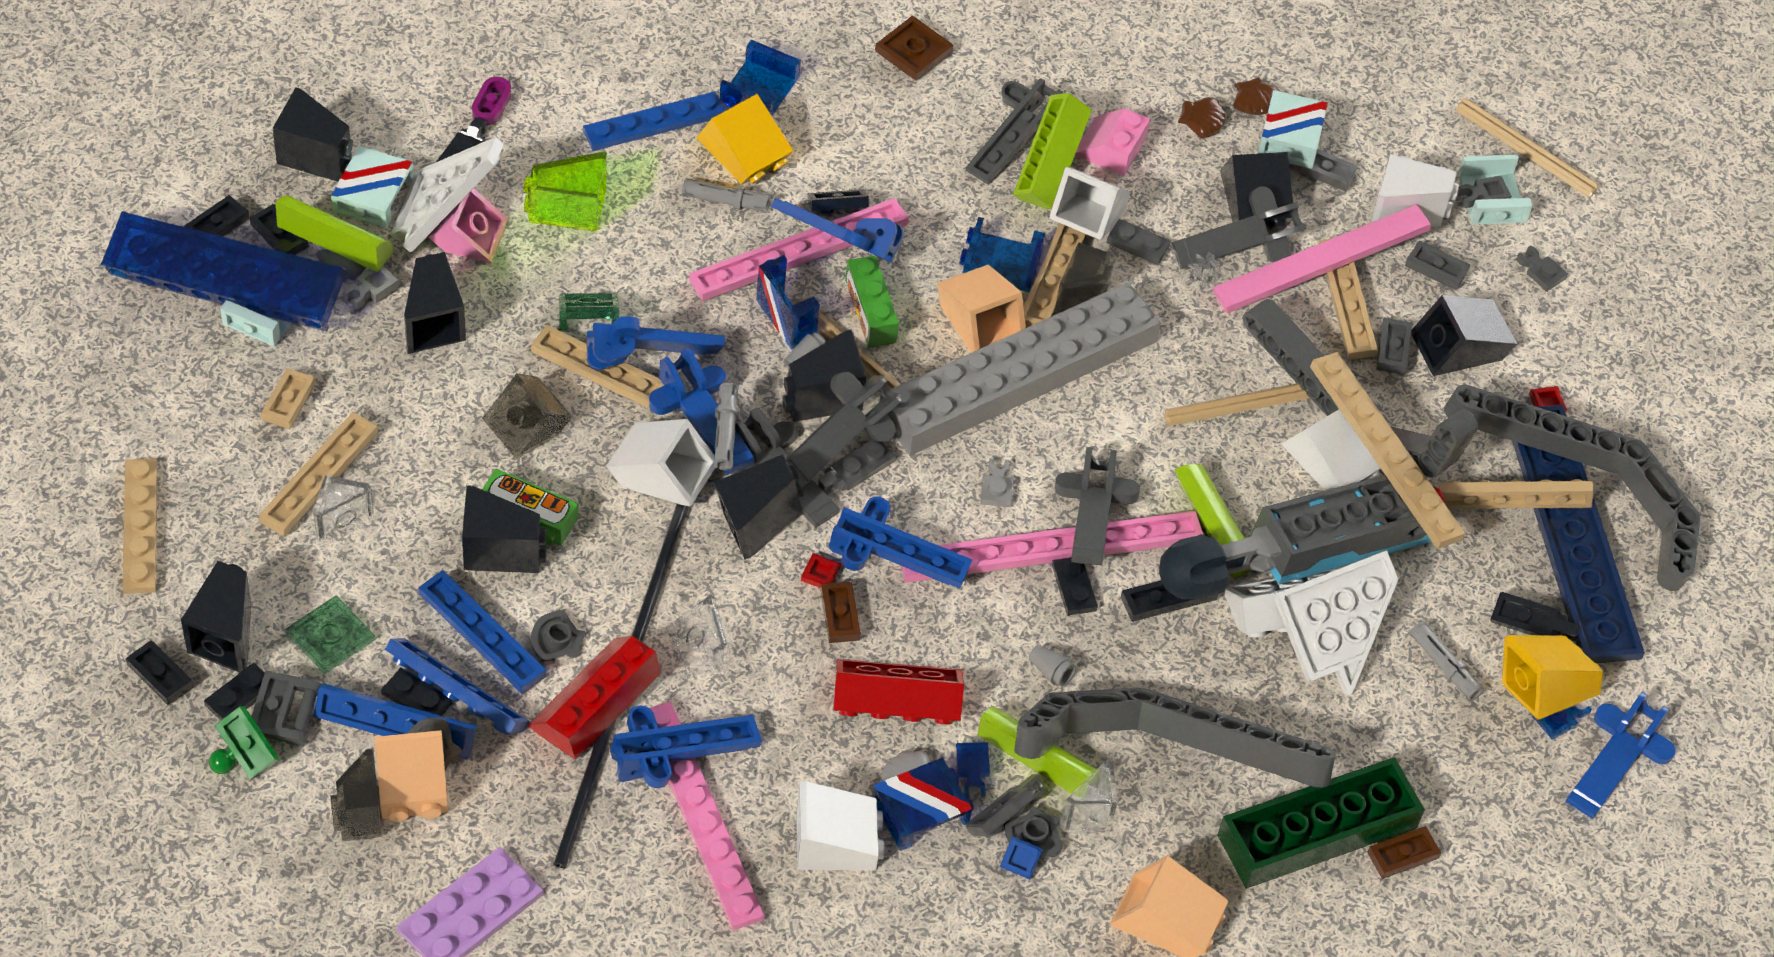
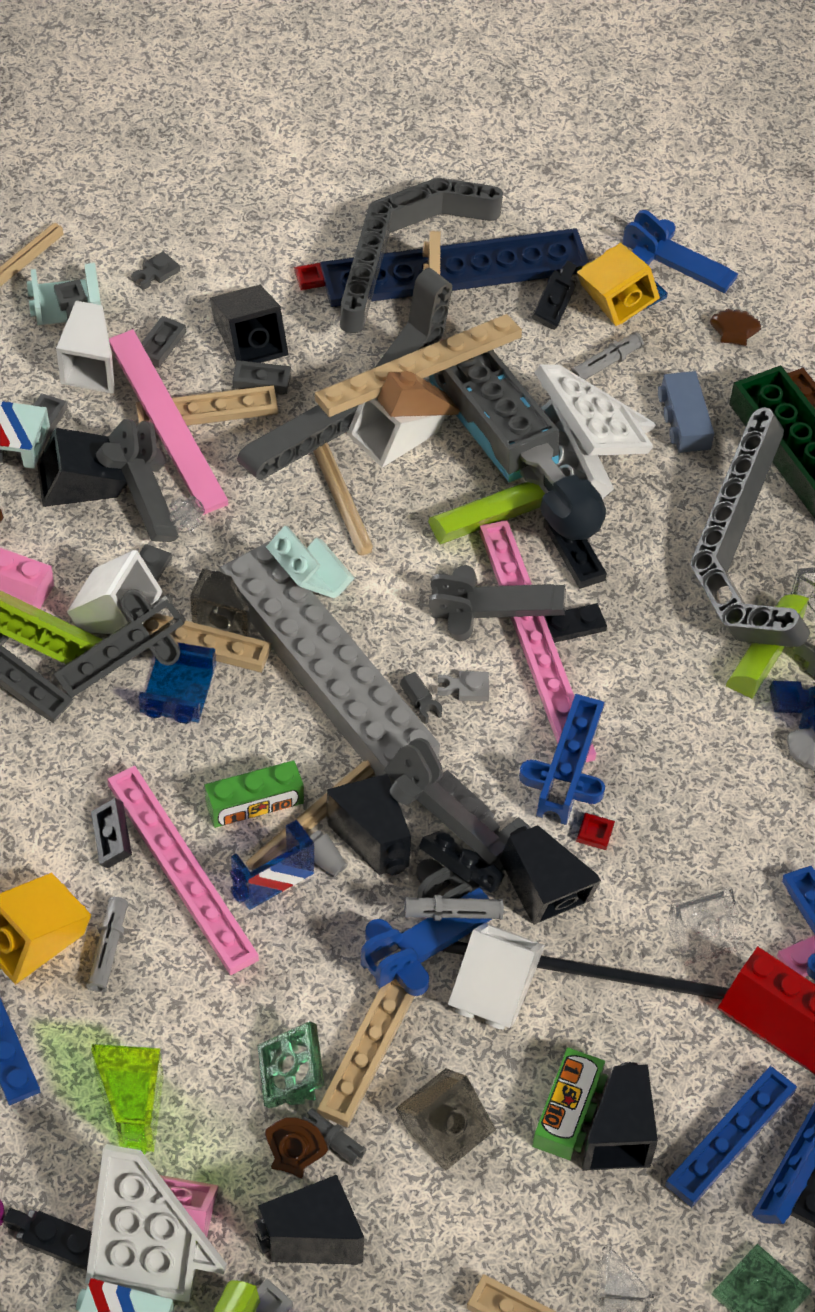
camera: 90 degrees left, 0 degrees up
dark grey animal [531,610,586,661] -> none
blue piece [587,316,725,370] -> none
blue piece [771,198,904,263] -> none
reddish brown plate [820,582,861,643] -> none
red slope [833,659,964,725] -> none
light nougat slope [937,265,1026,353] -> none
light grey cone [1029,645,1076,686] -> none
none -> dark grey piece [54,589,186,698]
none -> reddish brown animal [265,1117,328,1179]
none -> light aqua panel [266,526,354,598]
none -> dark grey pin [302,1108,367,1167]
none -> medium nougat slope [377,371,460,417]
none -> dark grey bar [400,672,442,724]
none -> black hinge [419,831,505,893]
none -> sand blue brick [658,371,715,453]
none -> reddish brown animal [710,309,761,346]

